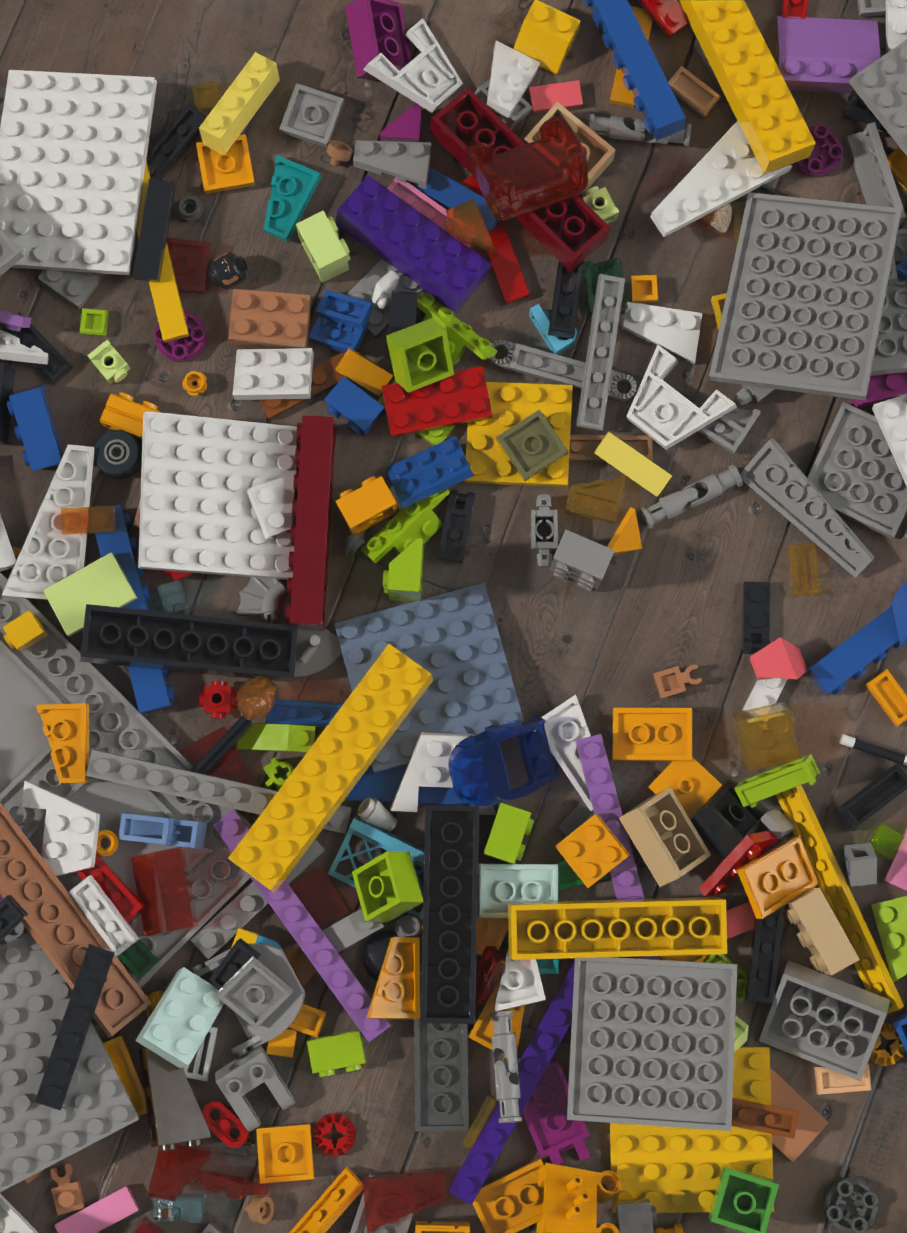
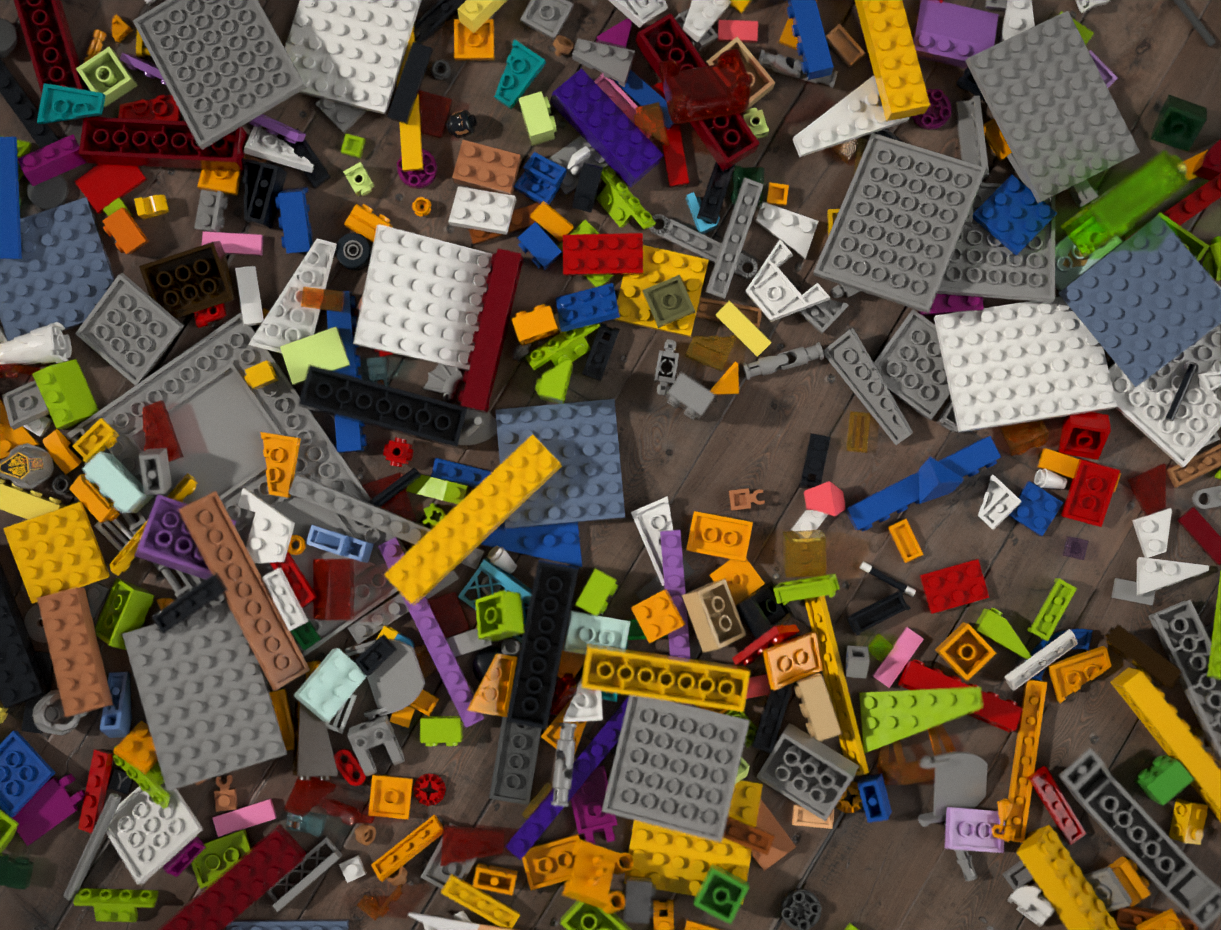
camera: 15 degrees right, 5 degrees up
black plate [35,943,115,1111] -> none
light grey tile [216,956,293,1029] -> none
clear orange hair [236,676,278,721] -> none
white wing [246,473,294,539] -> none
lime brick [386,318,454,393] -> none
white wing [390,732,496,815] -> none
clear blue slope [448,716,558,806] -> none
light grey tile [761,808,795,838] -> none

